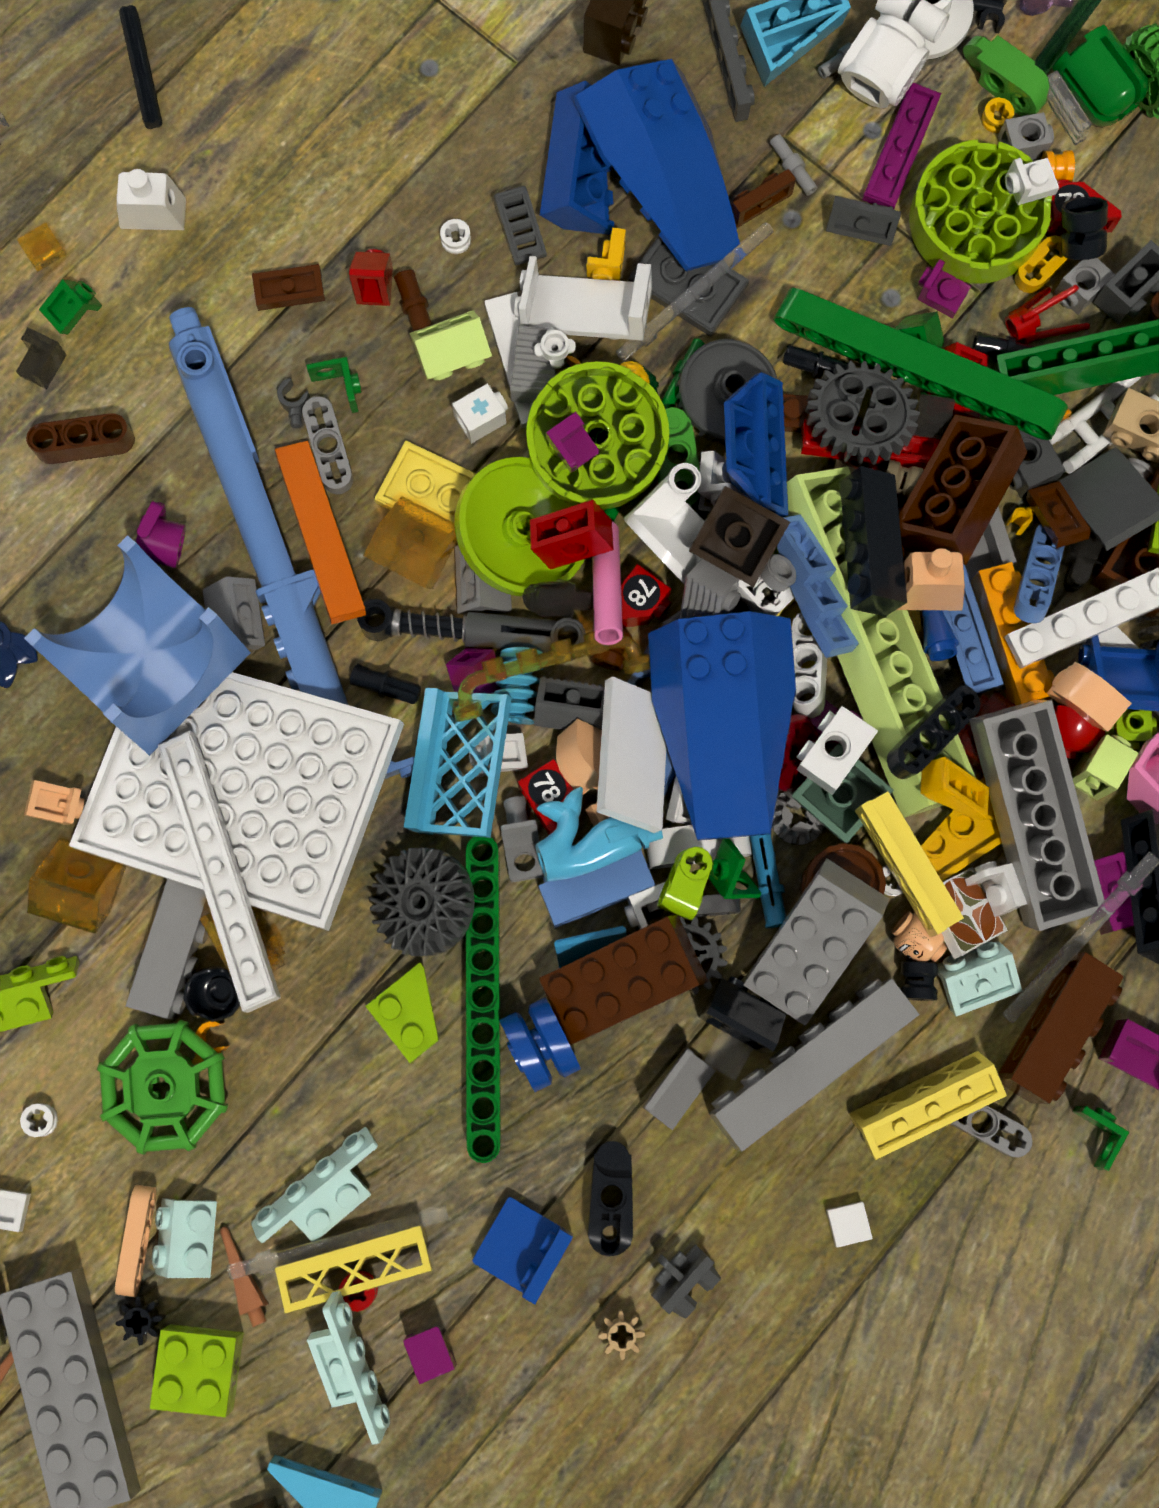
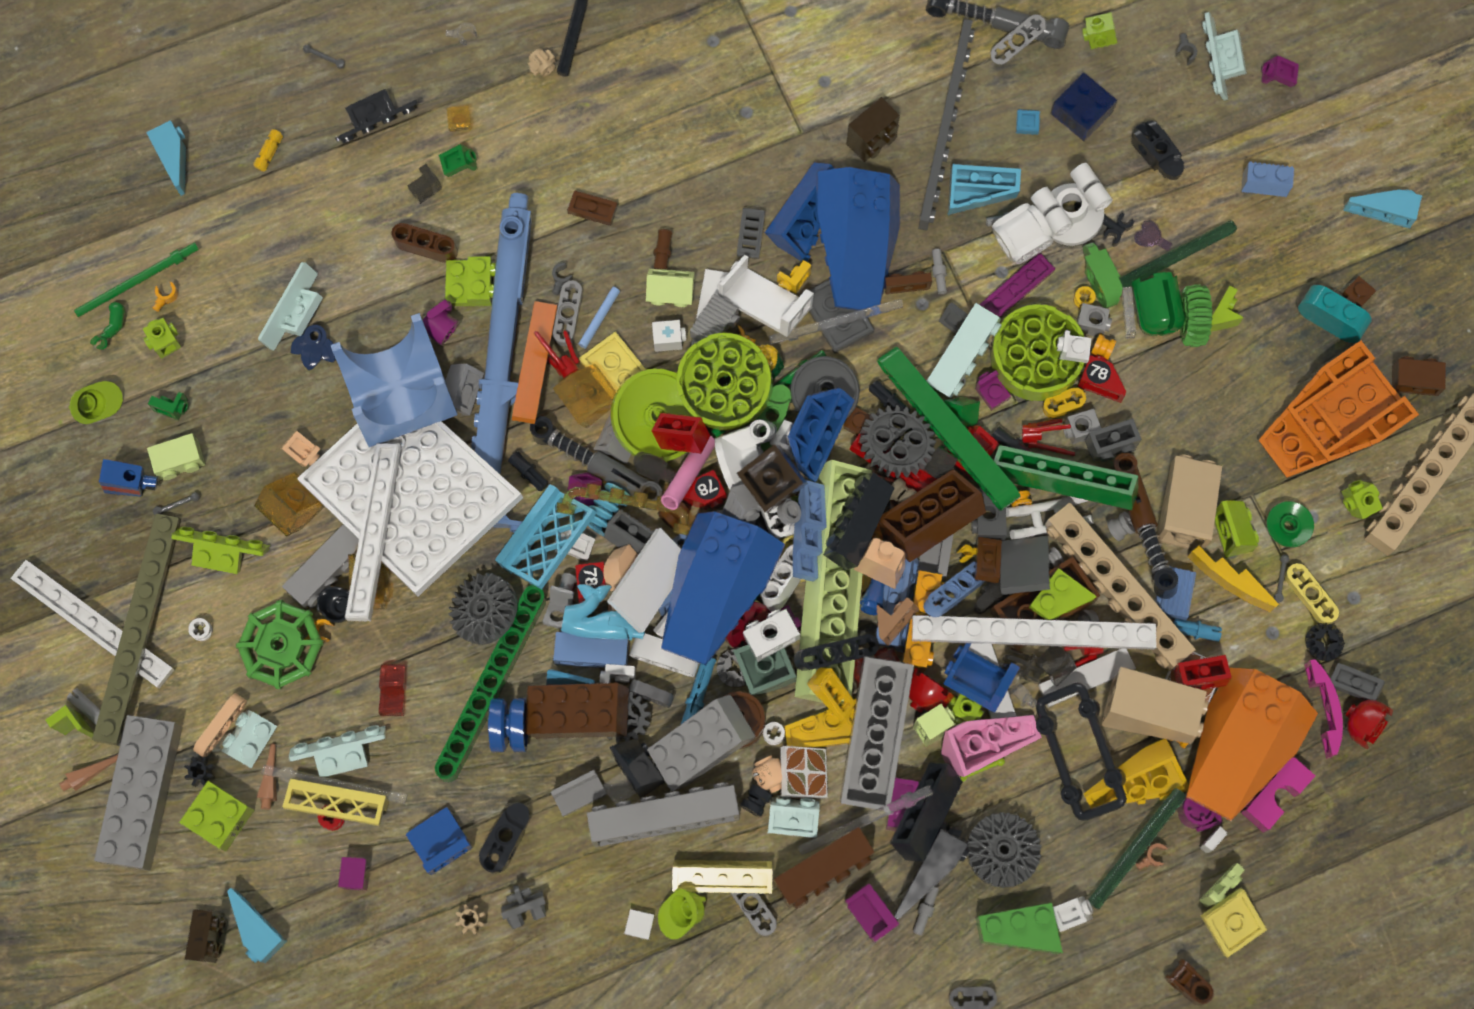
camera: 30 degrees right, 5 degrees down
white torso [117,169,186,230] -> none
green bracket [306,357,362,413] -> none
light aqua bracket [307,1291,390,1445] -> none
red slope [349,249,393,306] -> none
lime wing [365,962,439,1064] -> none
white bush [440,219,471,254] -> none
white plate [534,328,576,369] -> none
magenta panel [546,412,599,473] -> none
lime piece [657,847,713,920] -> none
green bracket [708,839,761,899] -> none
light yellow fence [855,791,964,937] -> none
white bracket [965,861,1027,917] -> none
light nougat brick [1047,662,1131,732] -> none
black wheel [1061,197,1108,260] -> none
green bracket [1073,1106,1129,1171] -> none
none -> clear red slope [378,664,406,716]
none -> lime plate [445,257,496,306]
none -> tan gear [528,49,556,77]
none -> red plant [534,330,580,379]
none -> light blue bar [578,287,620,349]
none -> lime piece [658,889,706,939]
none -> medium nougat slope [877,598,919,646]
none -> light aqua brick [927,303,1002,398]

